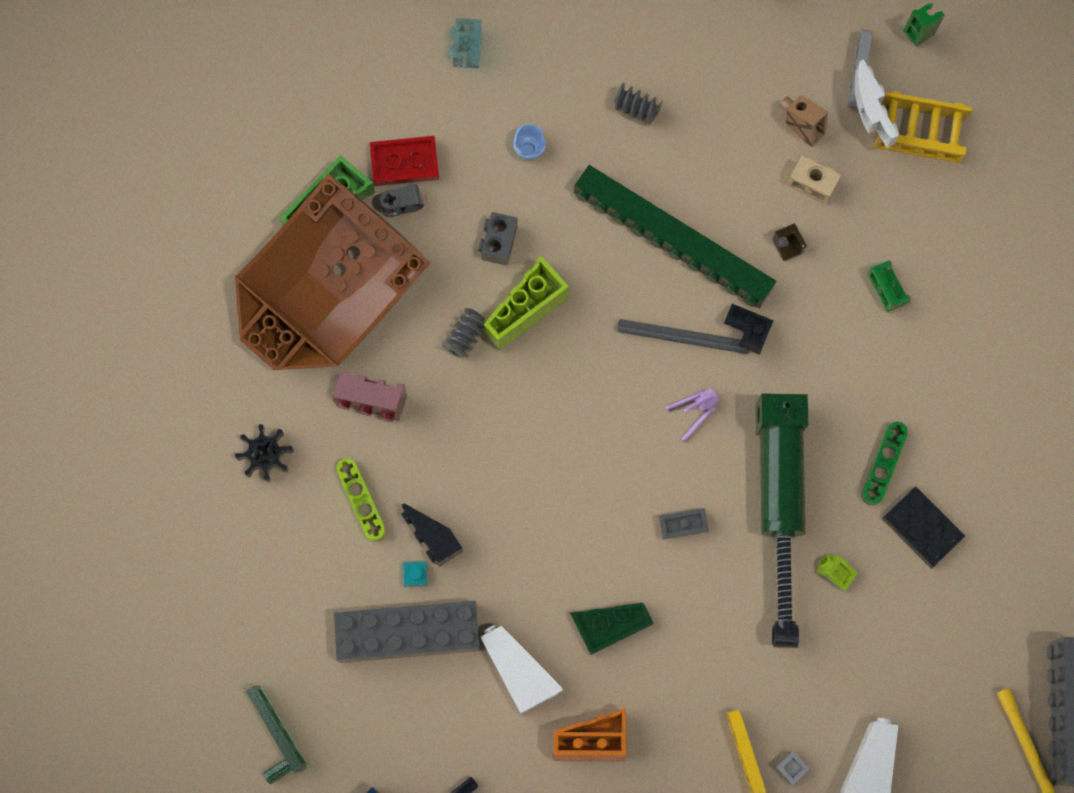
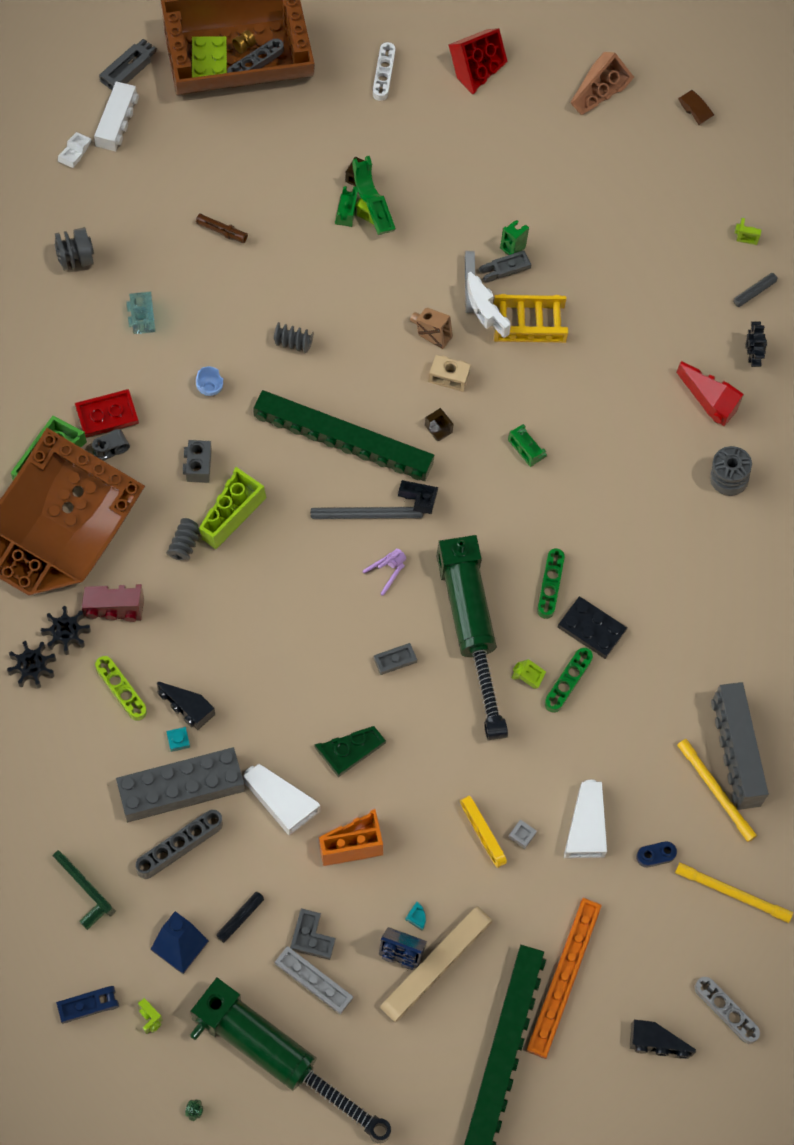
camera: 15 degrees left, 10 degrees down
none -> black gear [40,606,91,655]
none -> dark grey beam [136,810,223,879]
none -> dark grey hinge [479,251,531,282]
none -> green beam [545,648,593,713]

